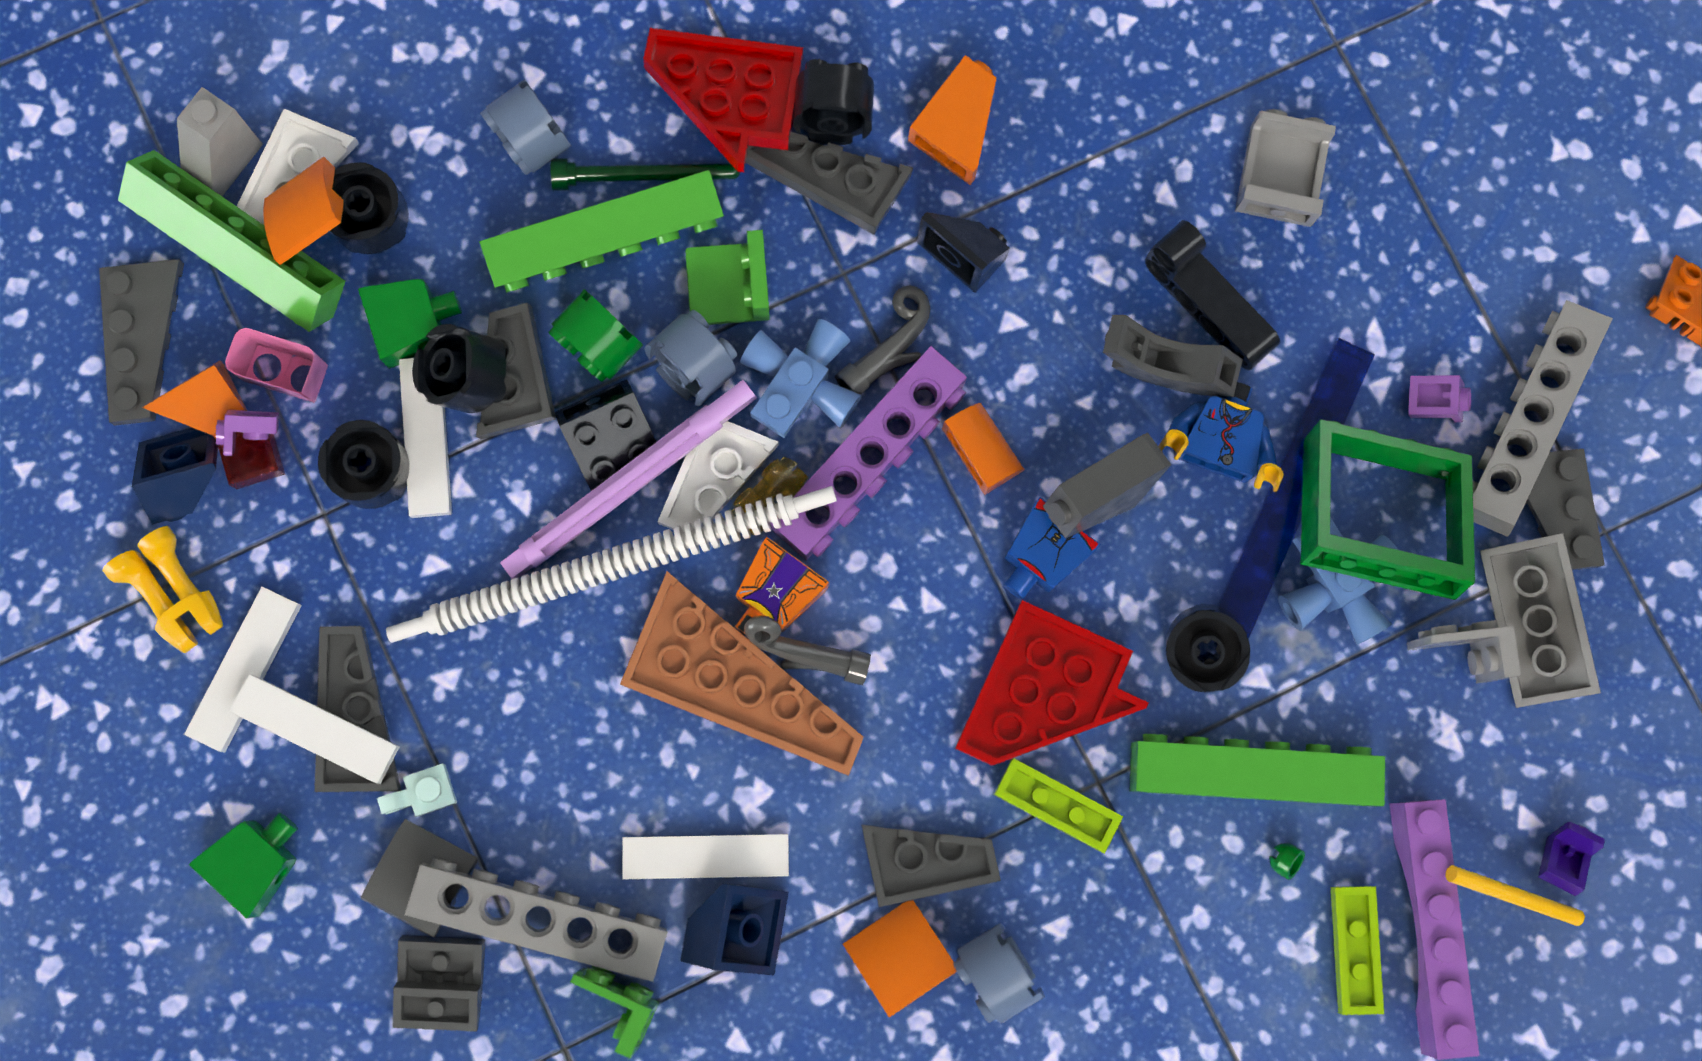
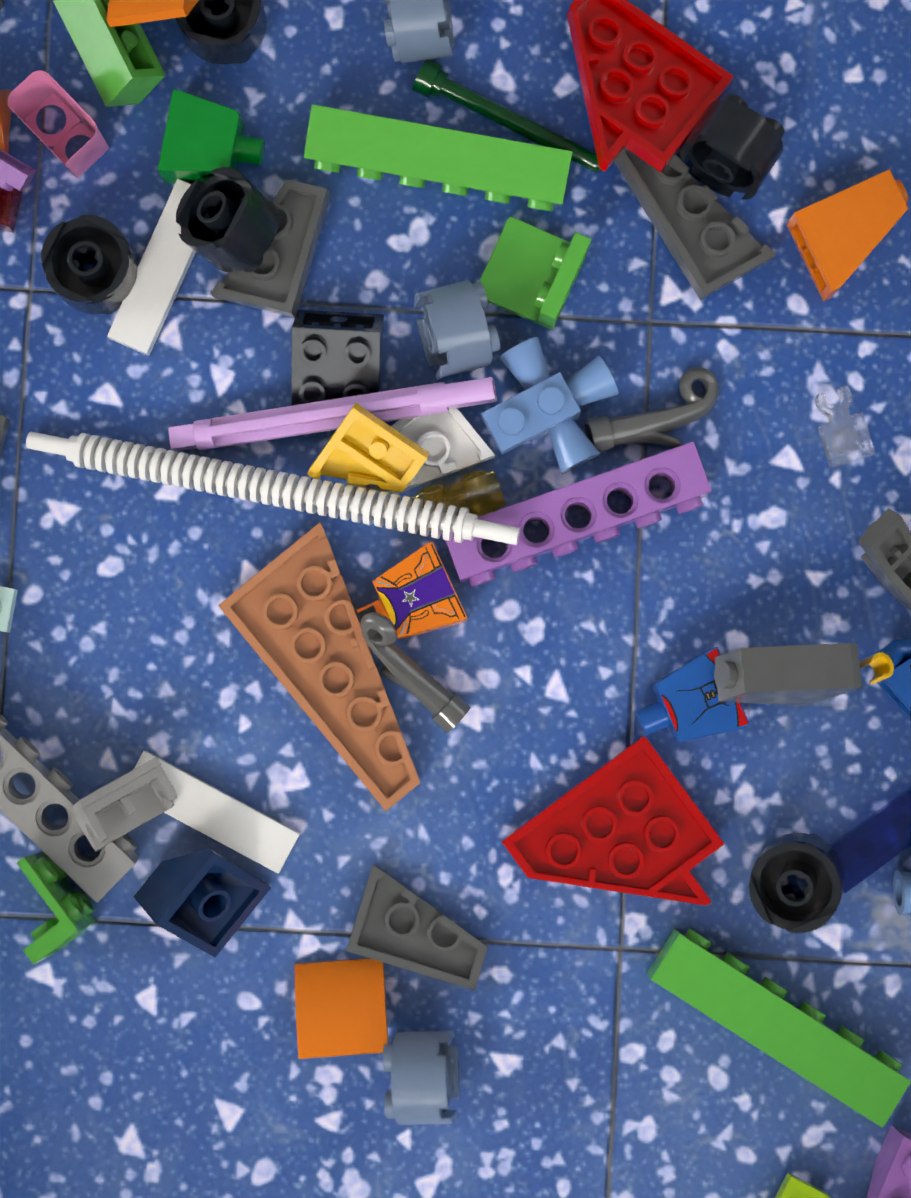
camera: 40 degrees right, 5 degrees up
green brick [548,289,643,382] -> none
black slope [917,212,1010,293] -> none
orange brick [942,403,1025,495] -> none
lime plate [993,758,1123,854] -> none
green hinge [1269,843,1305,880] -> none
none -> light grey hinge [70,757,177,852]
none -> yellow wing [307,402,429,492]
none -> clear plate [815,385,876,469]

